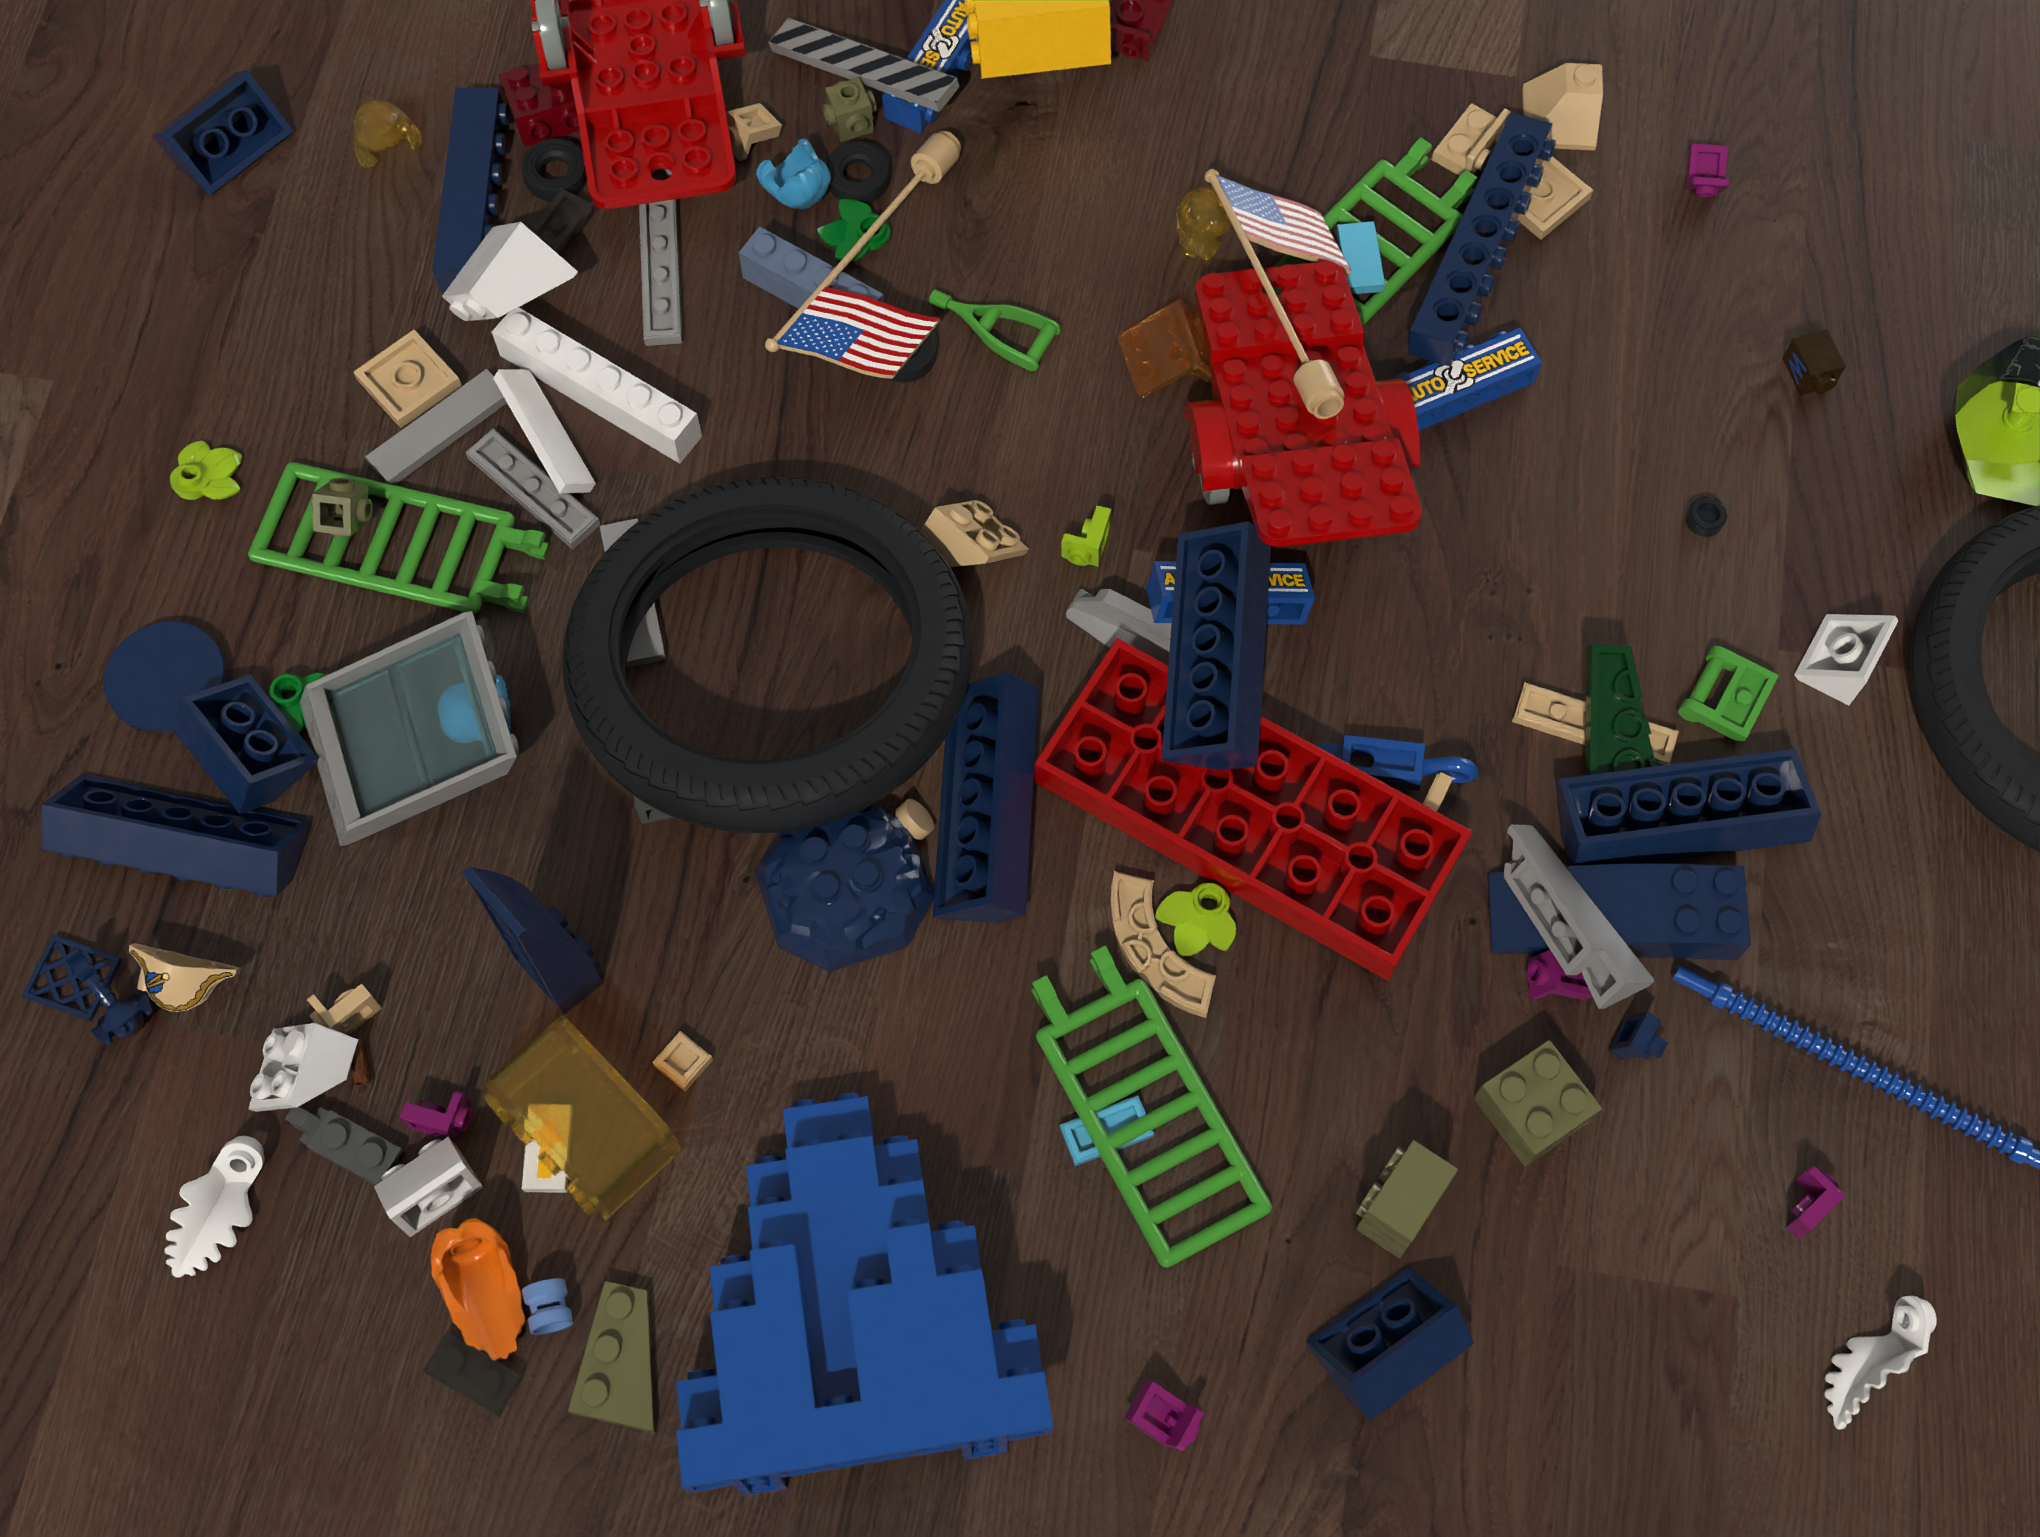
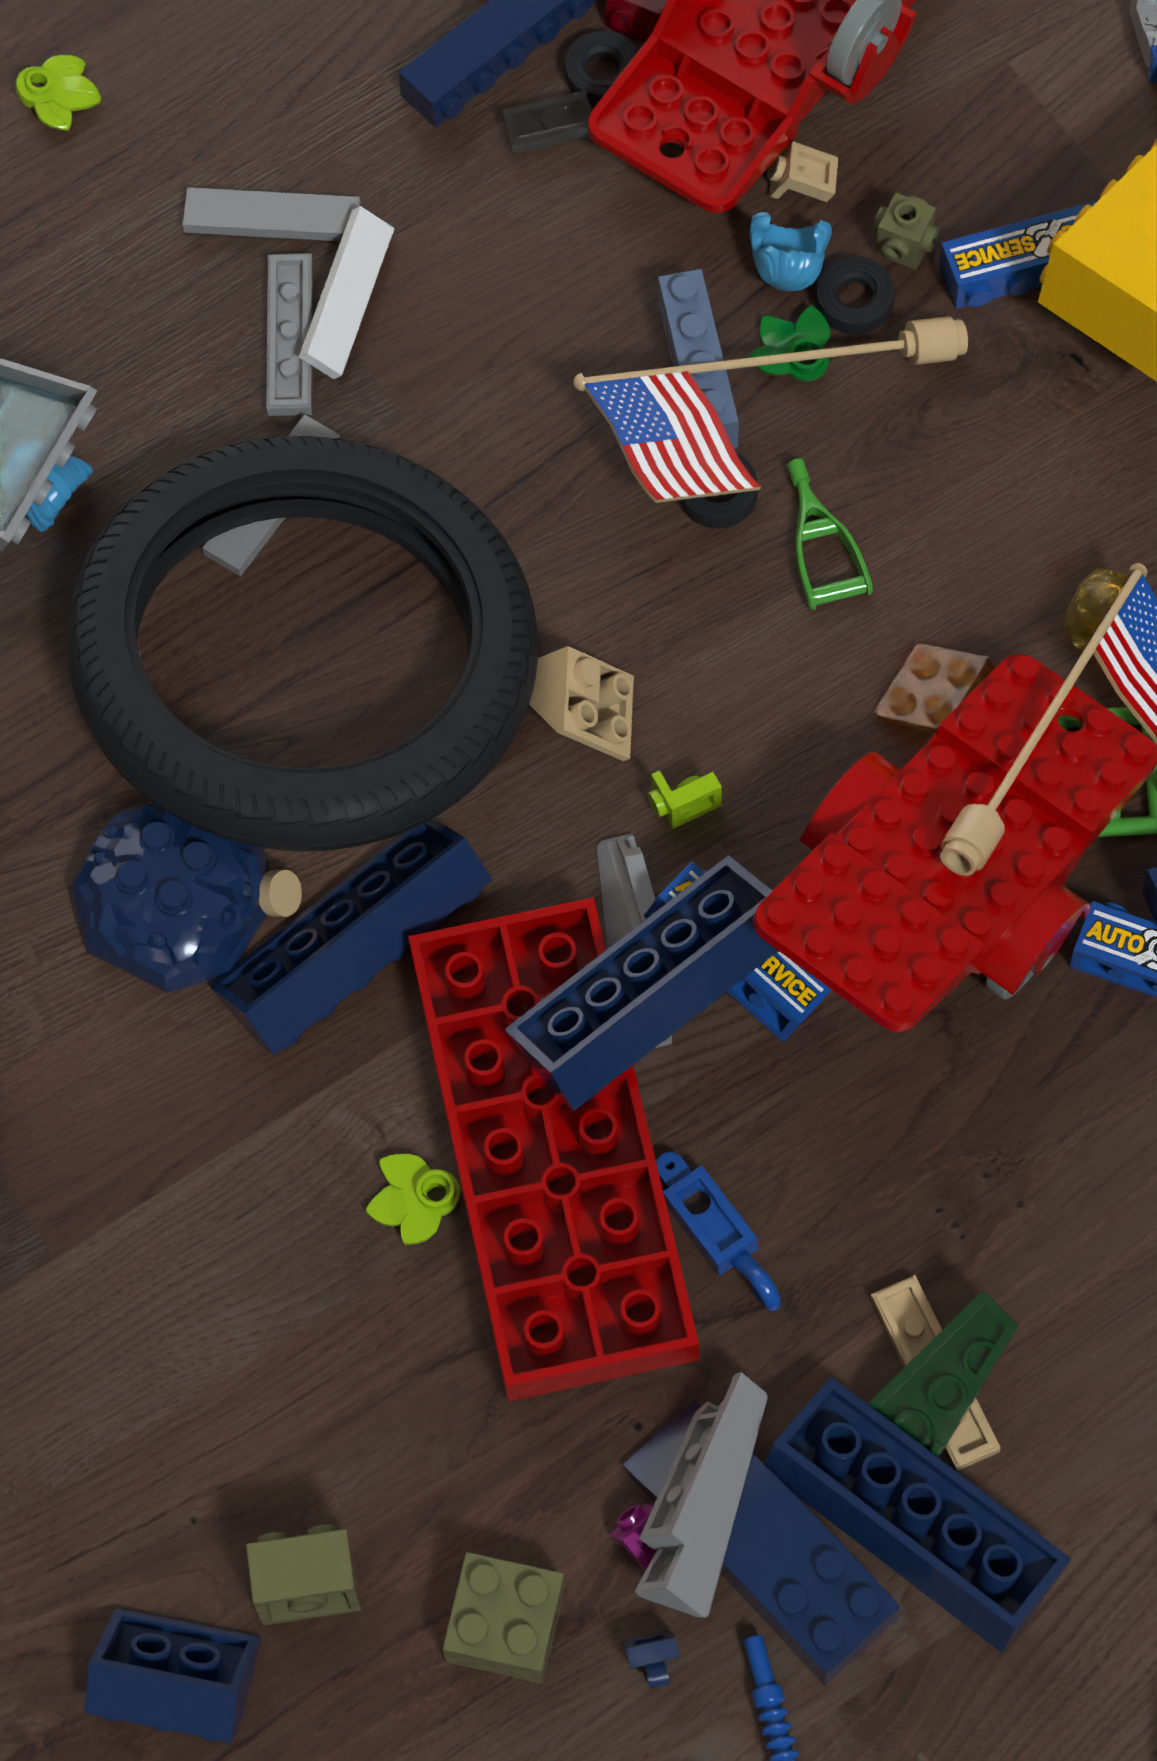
camera: 50 degrees right, 0 degrees up
bright green bar [248,462,550,614] -> none
olive brick [311,478,373,537] -> none
tan plate [353,330,462,428] -> none
white slope [442,222,578,321] -> none
white brick [492,307,702,464] -> none
light grey tile [639,169,682,346] -> none
light grey tile [768,18,960,112] -> none
bright green bar [1031,946,1272,1268] -> none
medium azure tile [1059,1096,1154,1166] -> none
tan tile [1110,871,1216,1018] -> none
tan tile [1423,772,1453,812] -> none
bright green plate [1678,646,1779,744] -> none

